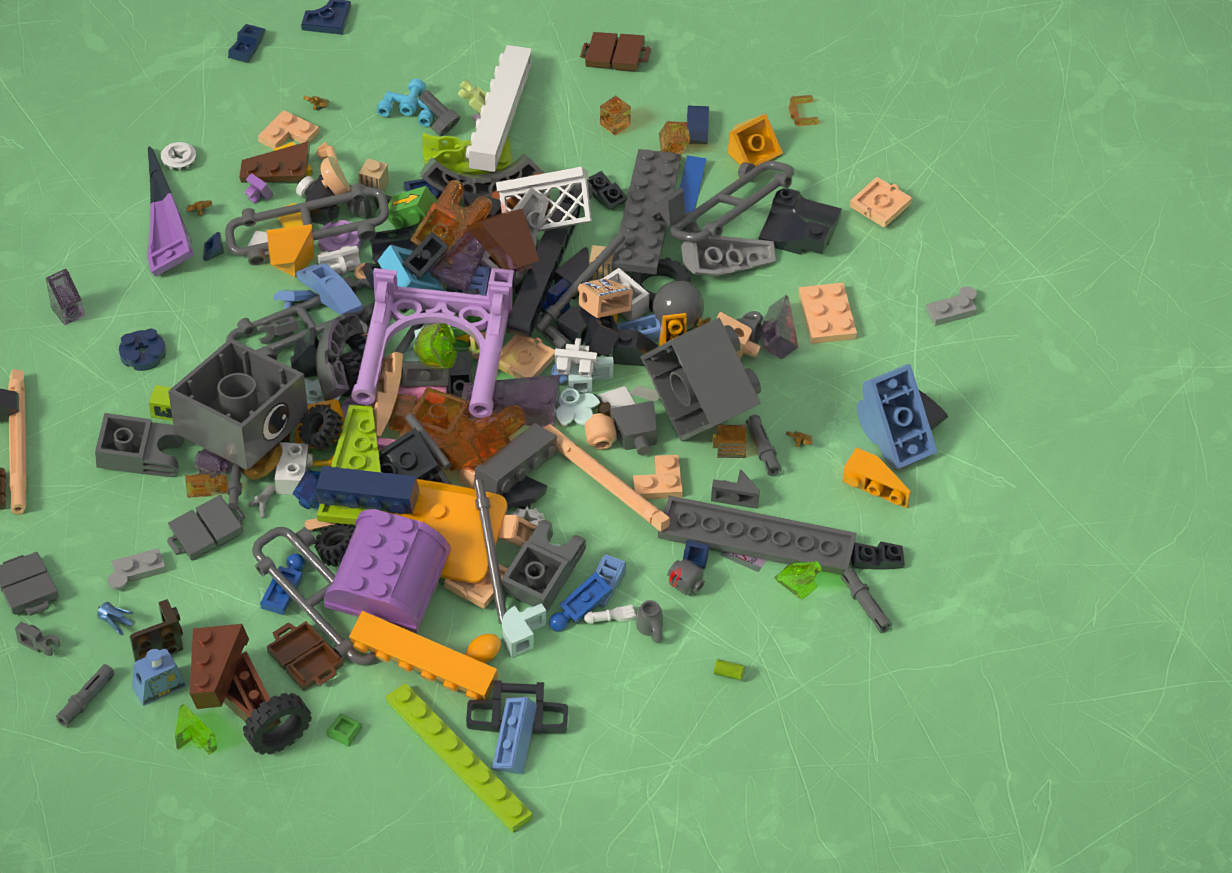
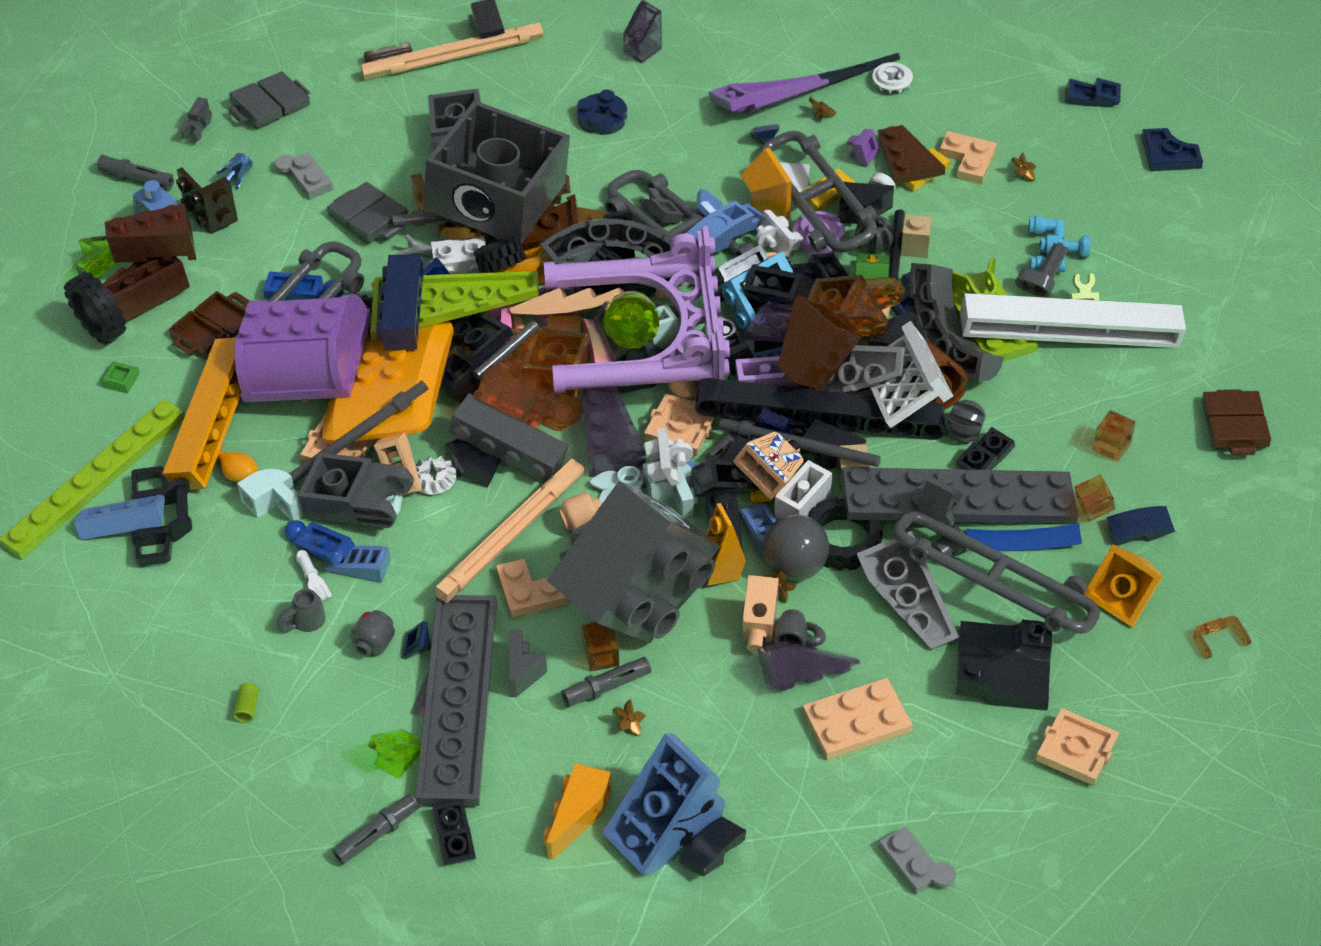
camera: 80 degrees right, 0 degrees up
light nougat piece [316,142,351,195] -> none

